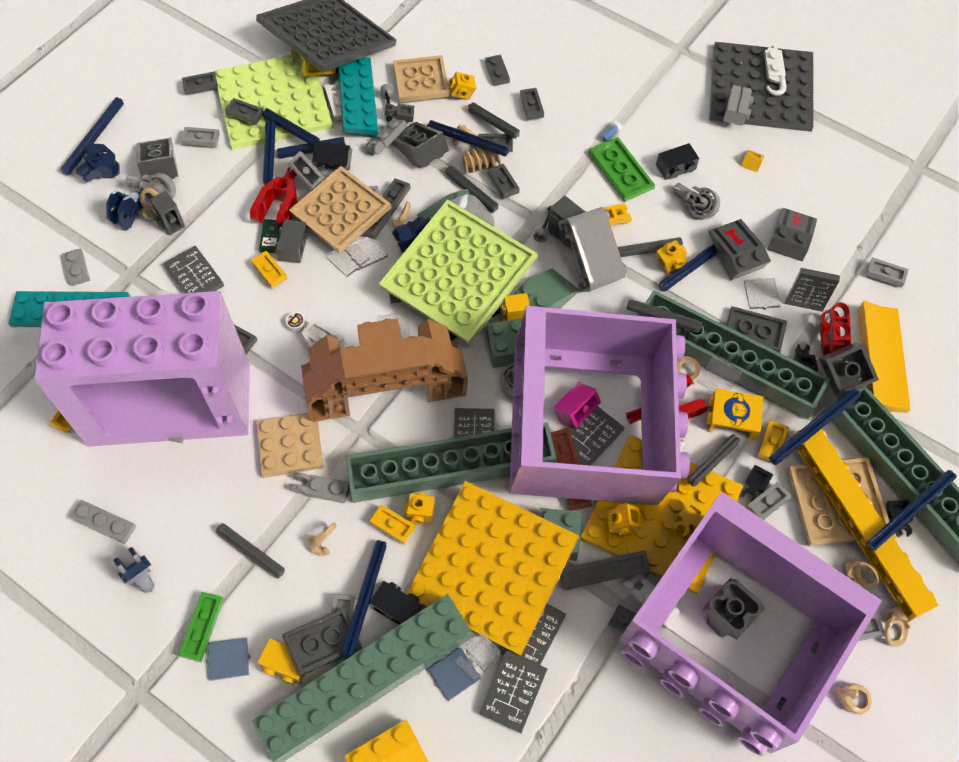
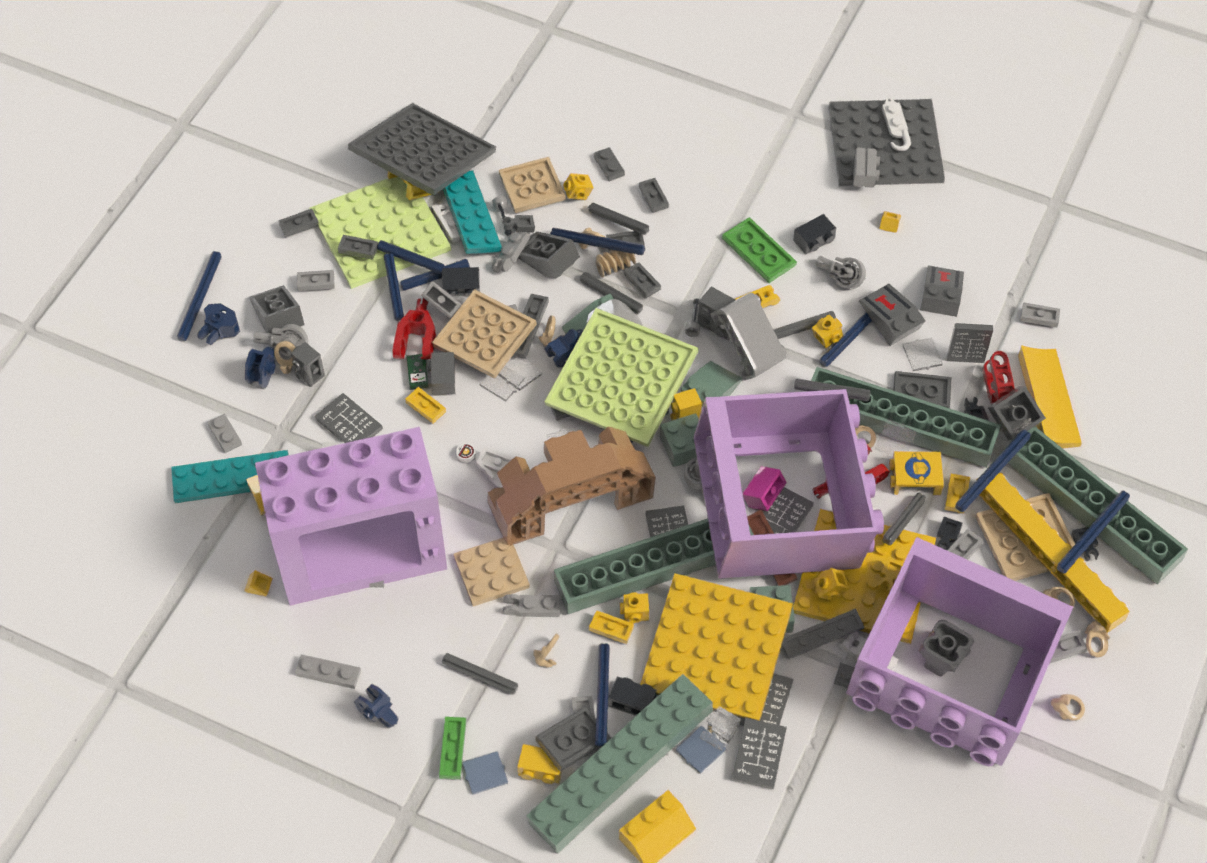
camera: 10 degrees left, 5 degrees down
medium blue arm [601,120,621,142] -> none

